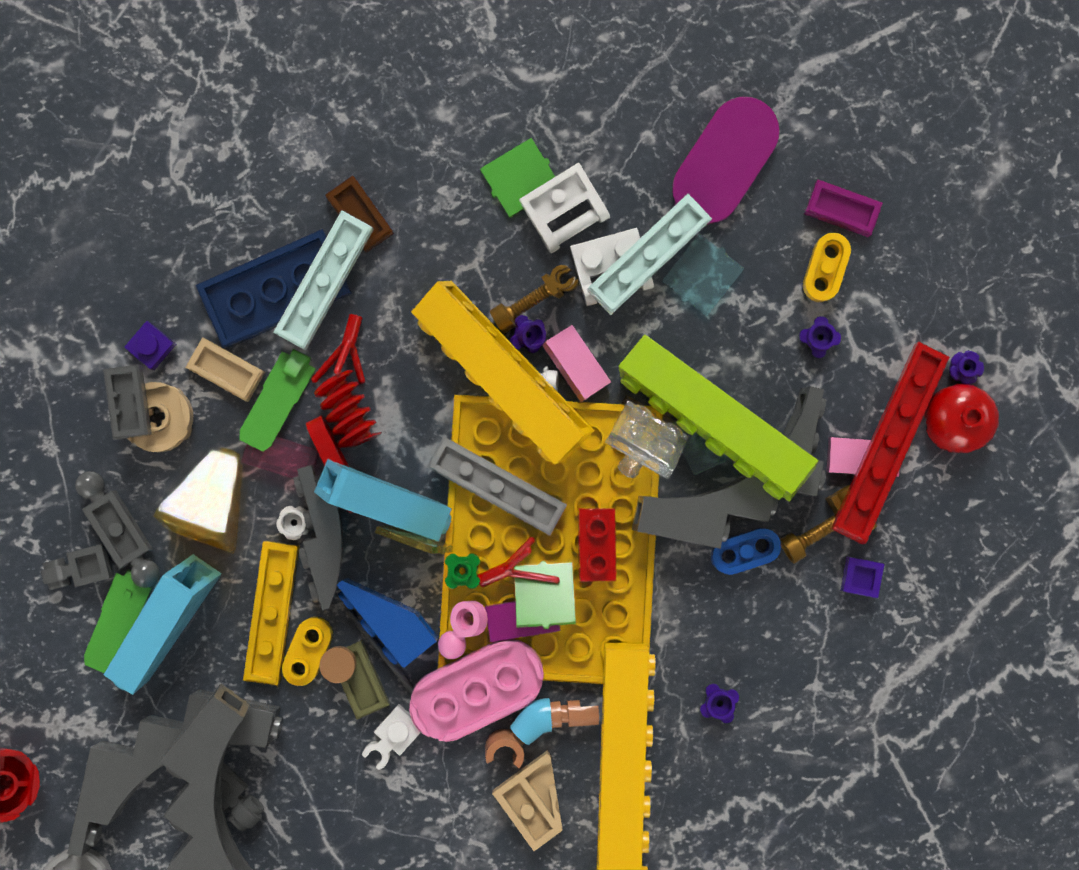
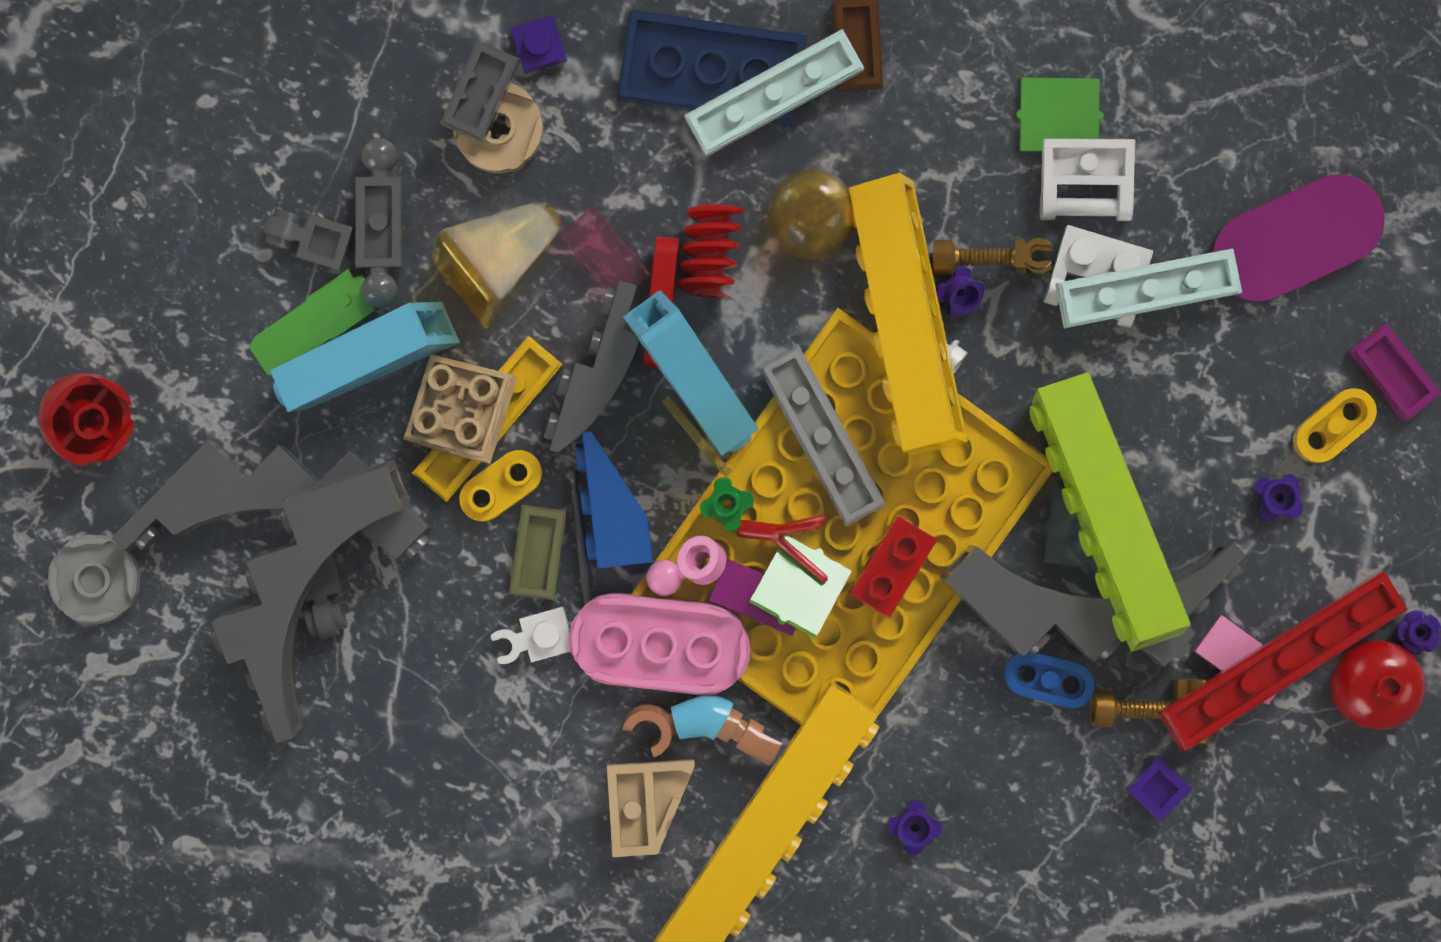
camera: 30 degrees right, 0 degrees up
tan tile [185,337,265,402] -> none
bright green piece [239,349,316,452] -> none
white plate [276,506,309,540] -> none
red plant [311,314,365,384] -> none
medium nougat tile [319,646,357,683] -> none
bright pink tile [542,325,611,402] -> none
clear plate [605,400,689,480] -> none
clear light blue piece [662,233,744,316] -> none
none -> tan tile [403,354,517,464]
none -> clear yellow cylinder [768,169,855,260]

